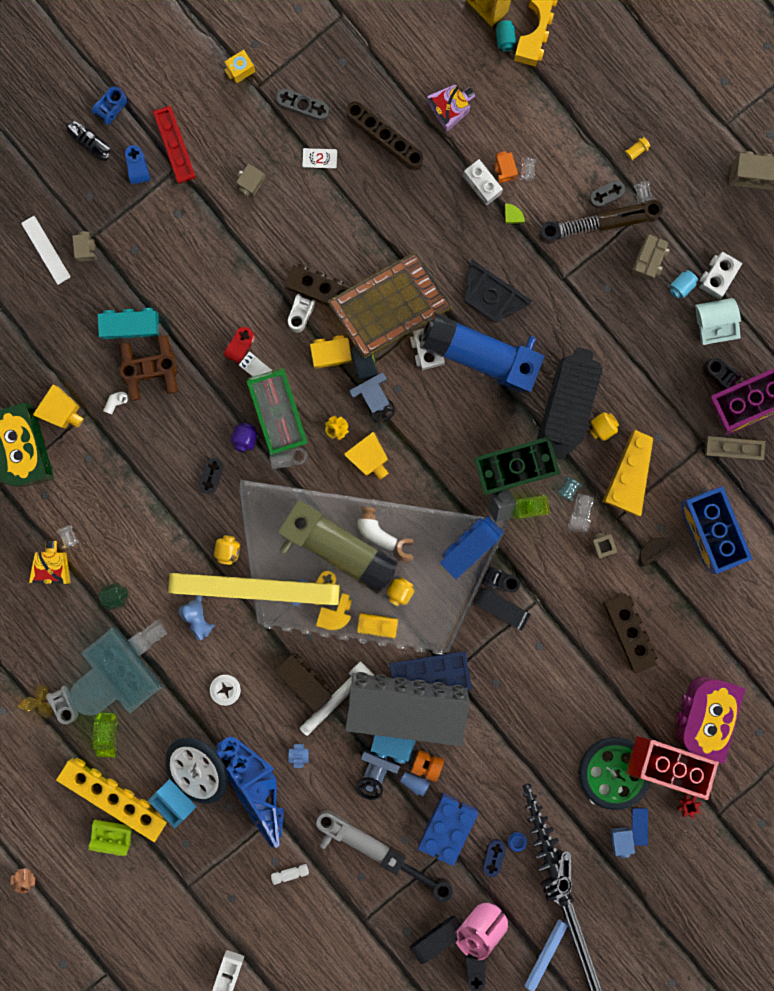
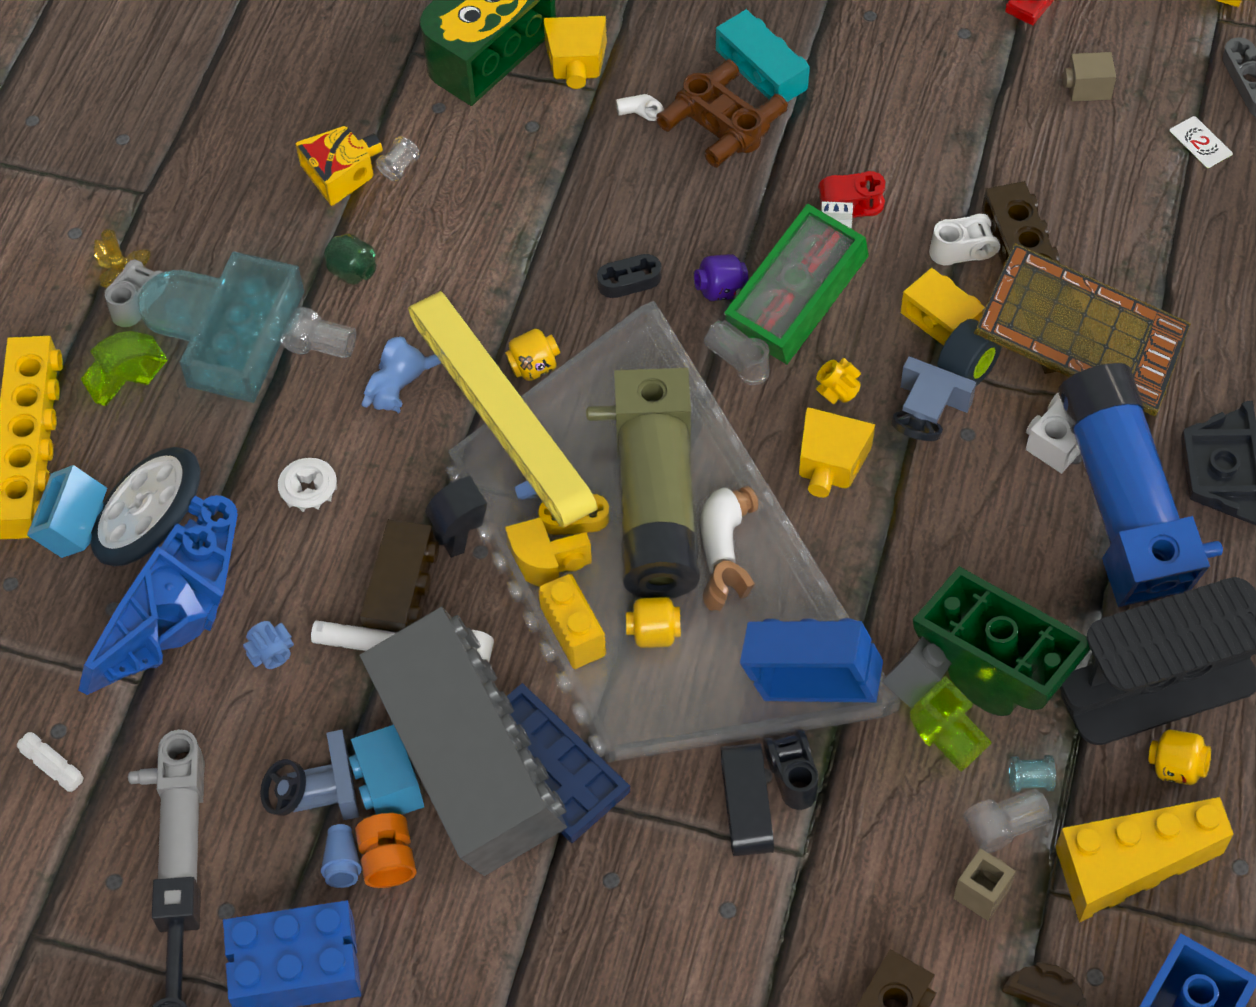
camera: 55 degrees right, 30 degrees down
none -> black brick [425,476,487,558]

